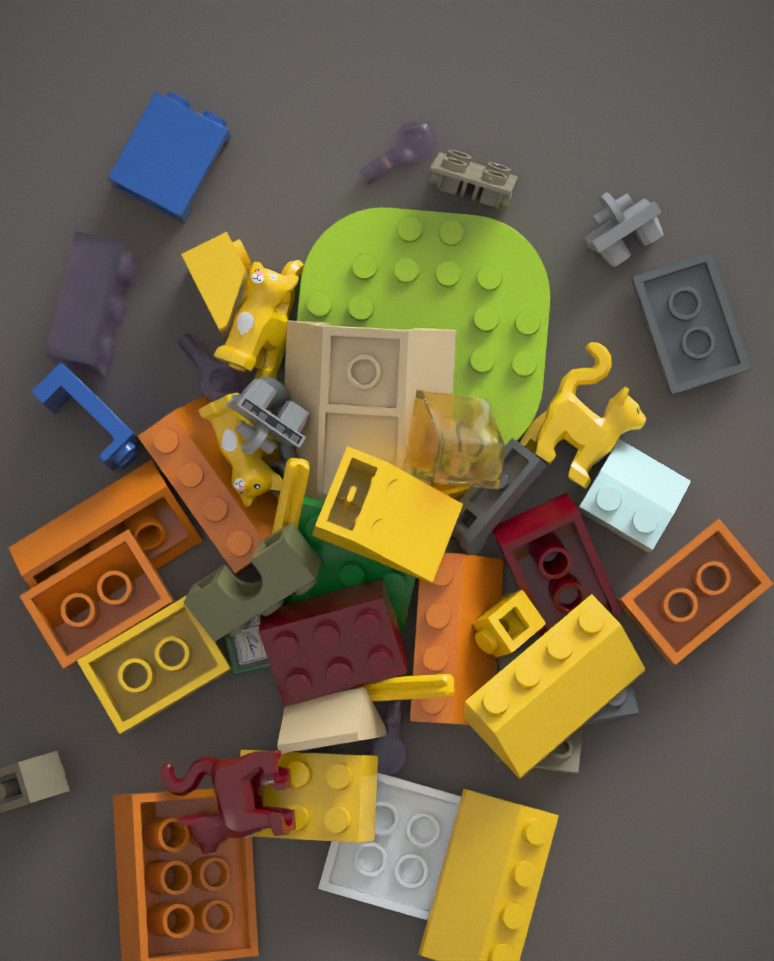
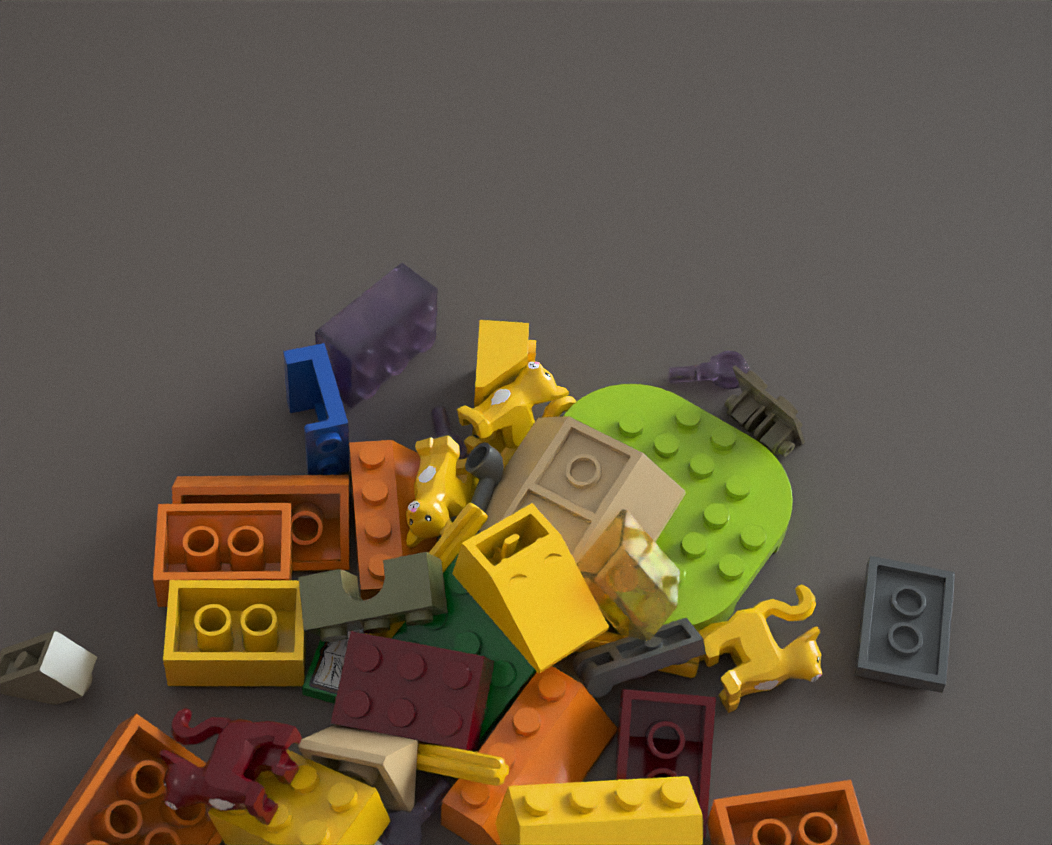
camera: 20 degrees right, 30 degrees down
blue panel [108,91,231,224] -> none
light grey hips [226,379,309,455] -> none
yellow brick [472,590,546,658] -> none
light aqua slope [577,439,691,553] -> none
light grey hips [583,192,664,267] -> none

